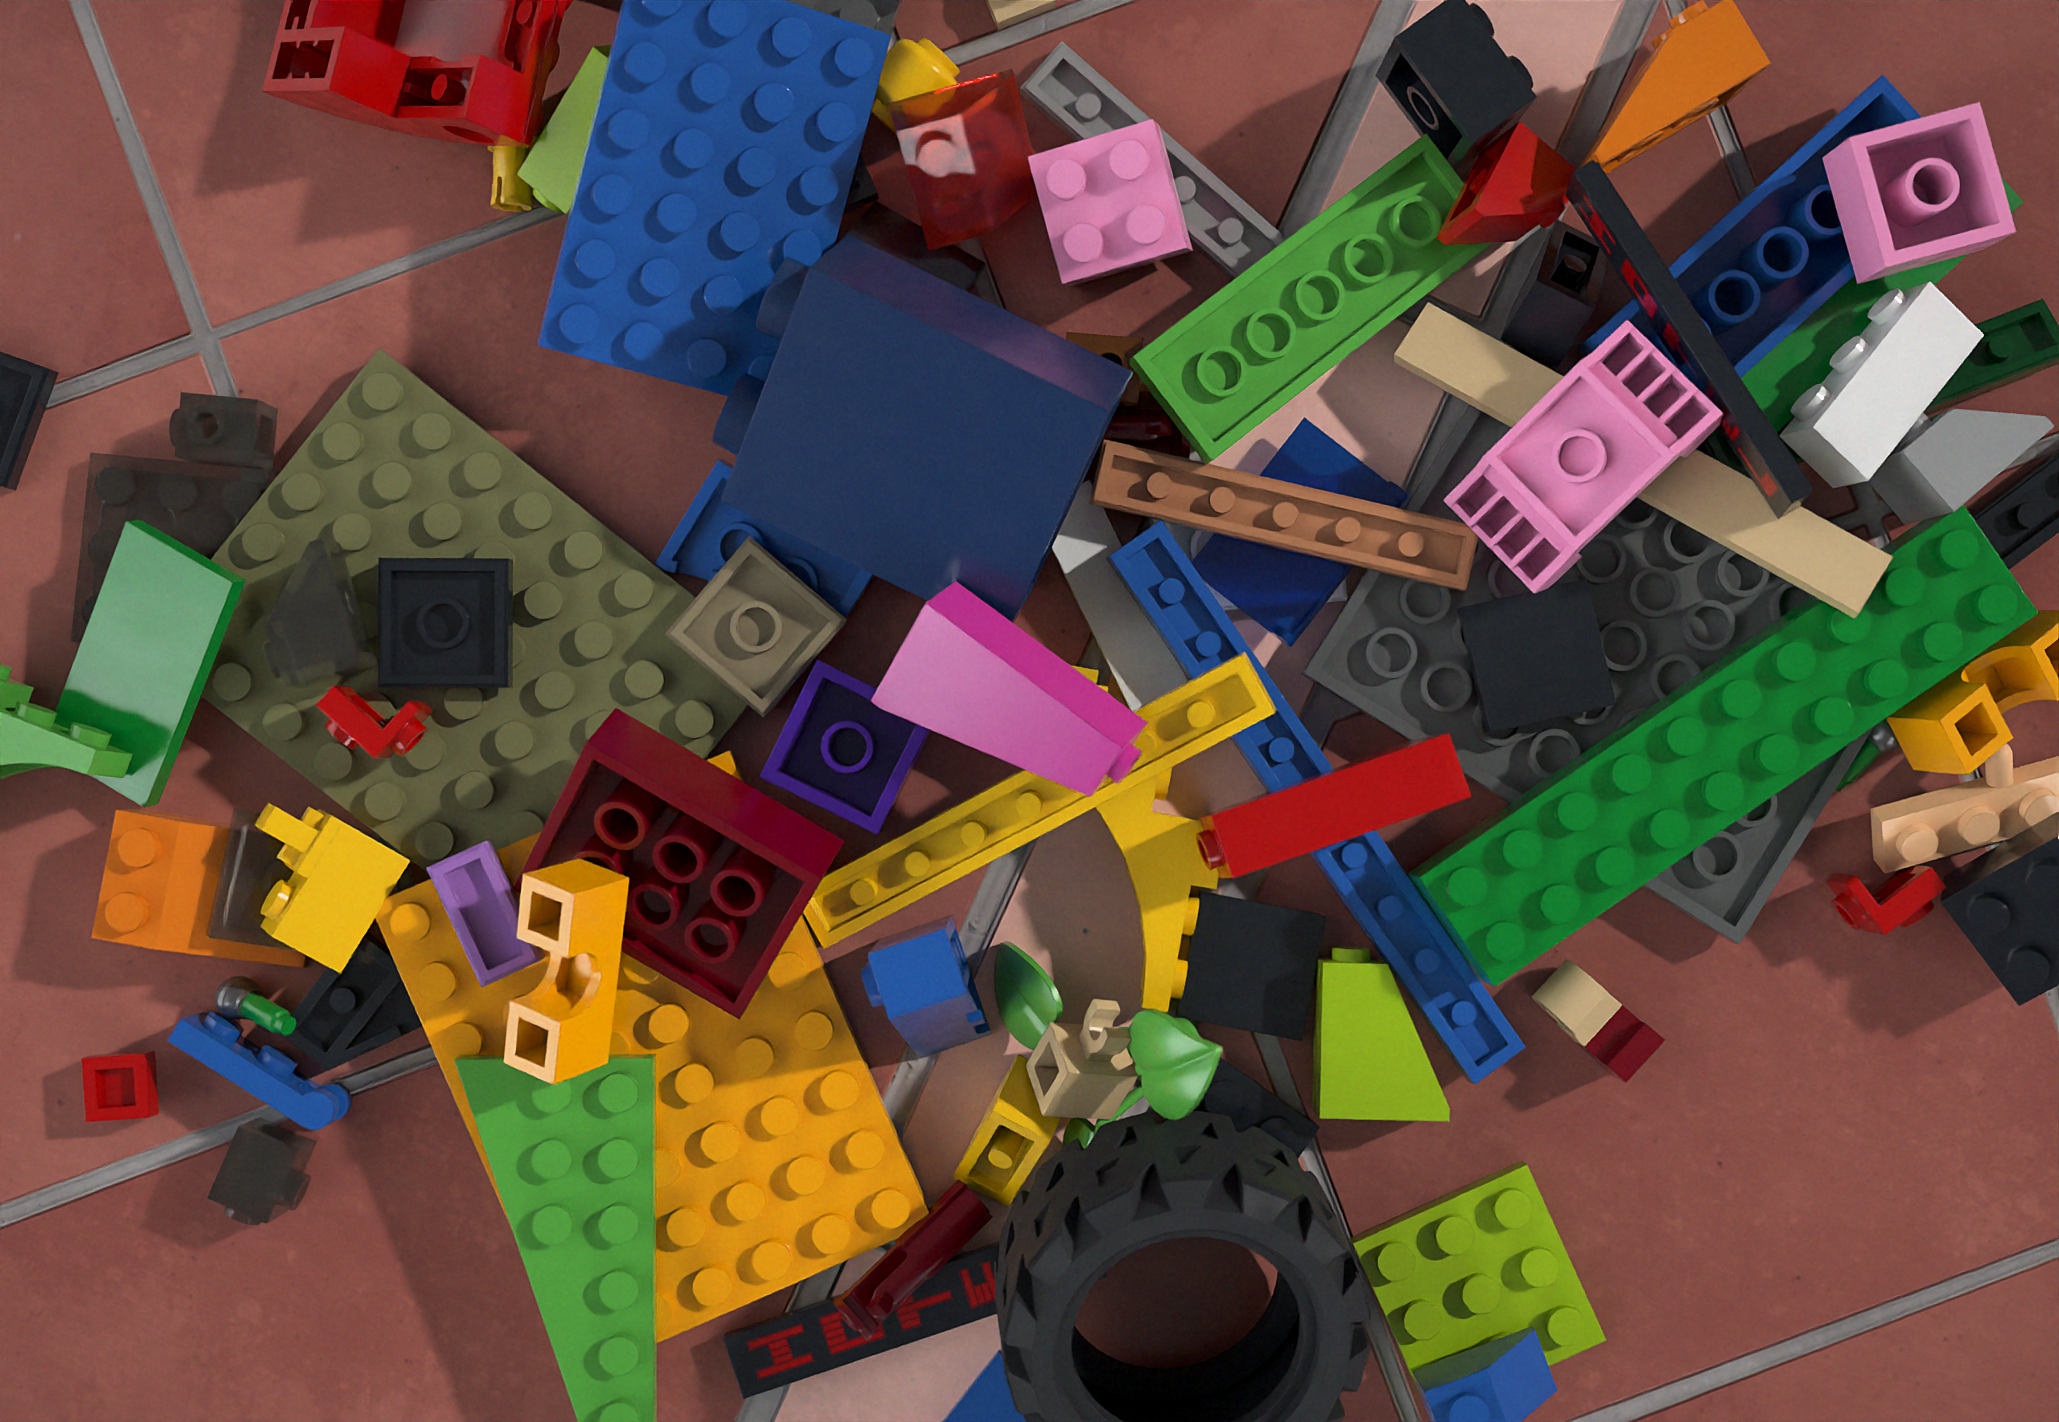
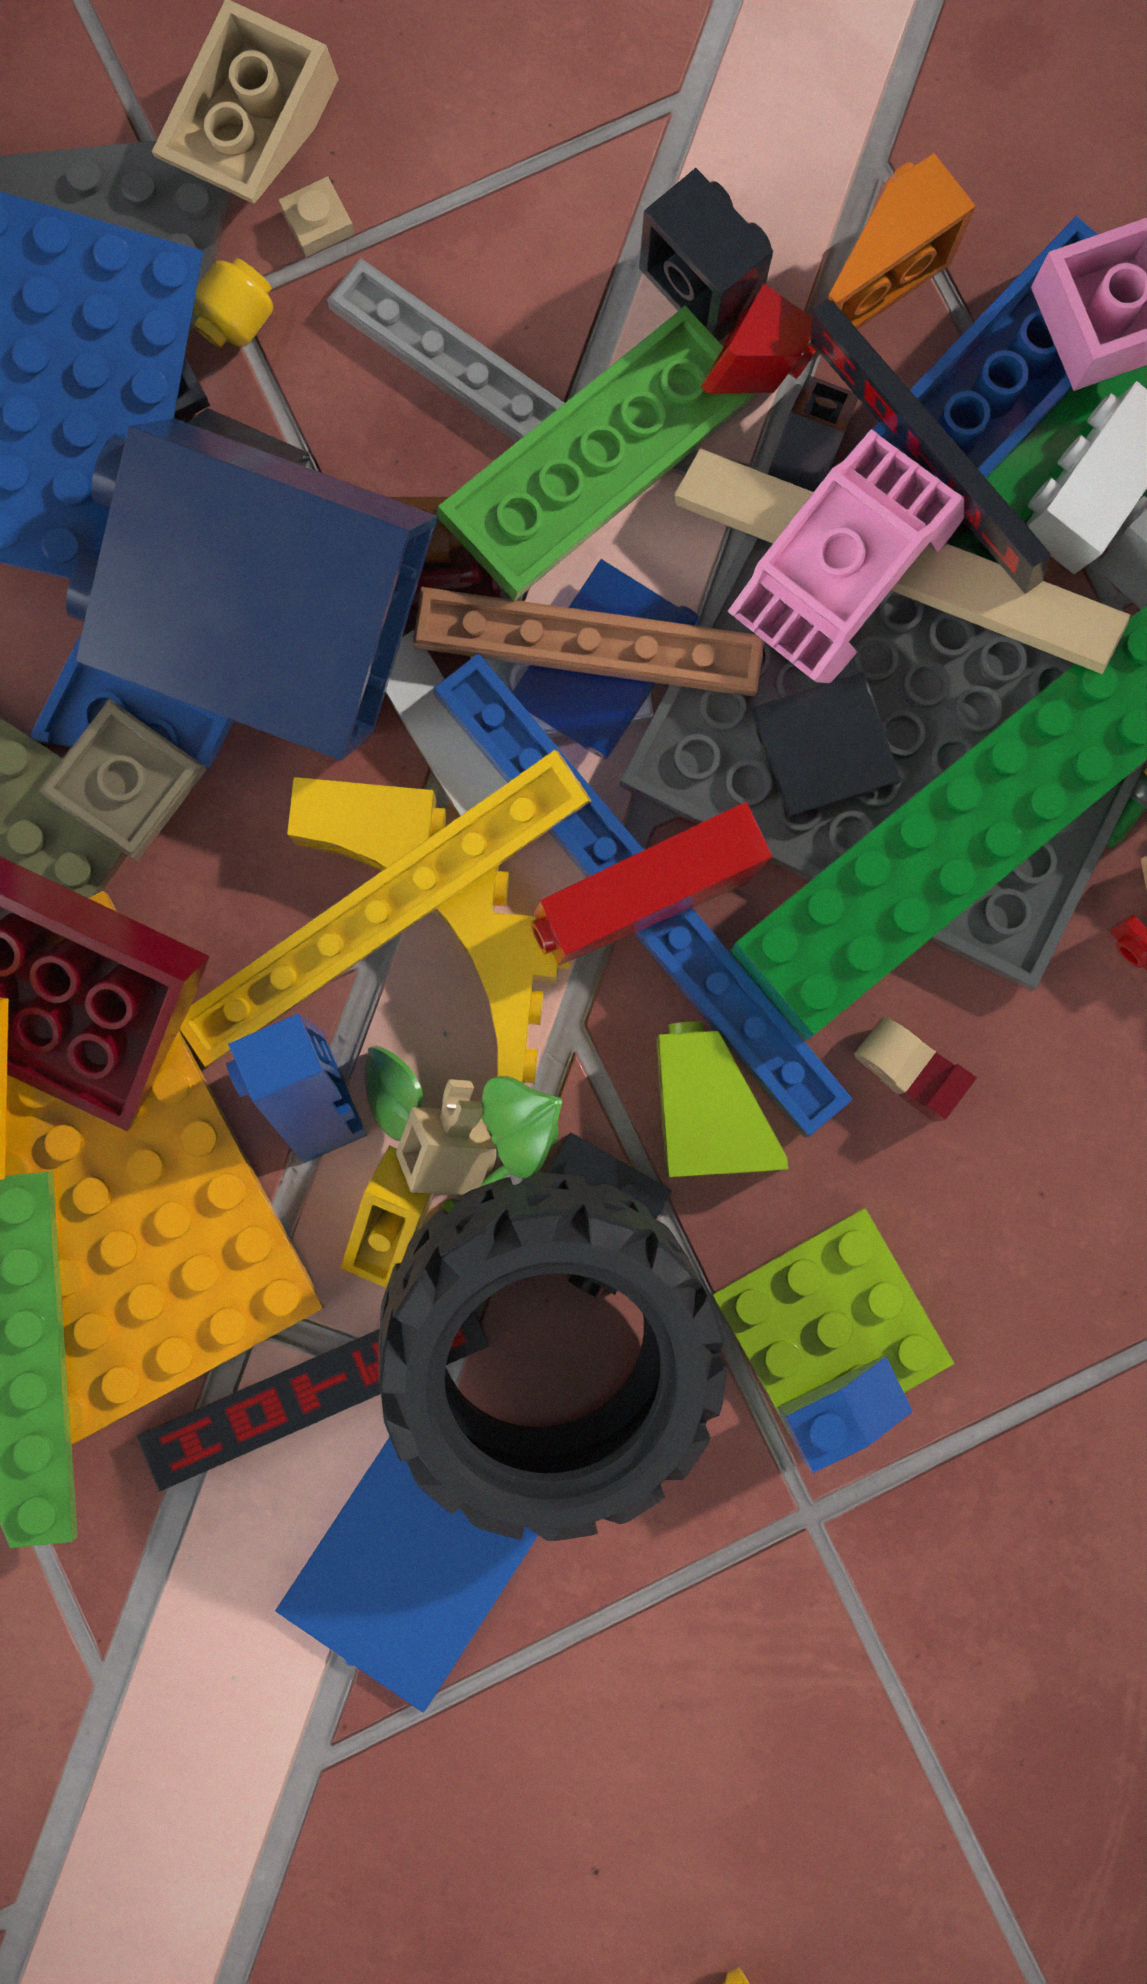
camera: 10 degrees left, 5 degrees down
dark purple brick [759,660,932,834] -> none
dark red piece [832,1179,993,1341] -> none
dark pink slope [871,581,1147,797] -> none
clear red slope [888,69,1037,250] -> none
bright pink brick [1028,119,1193,286] -> none
black tile [1175,890,1326,1041] -> none

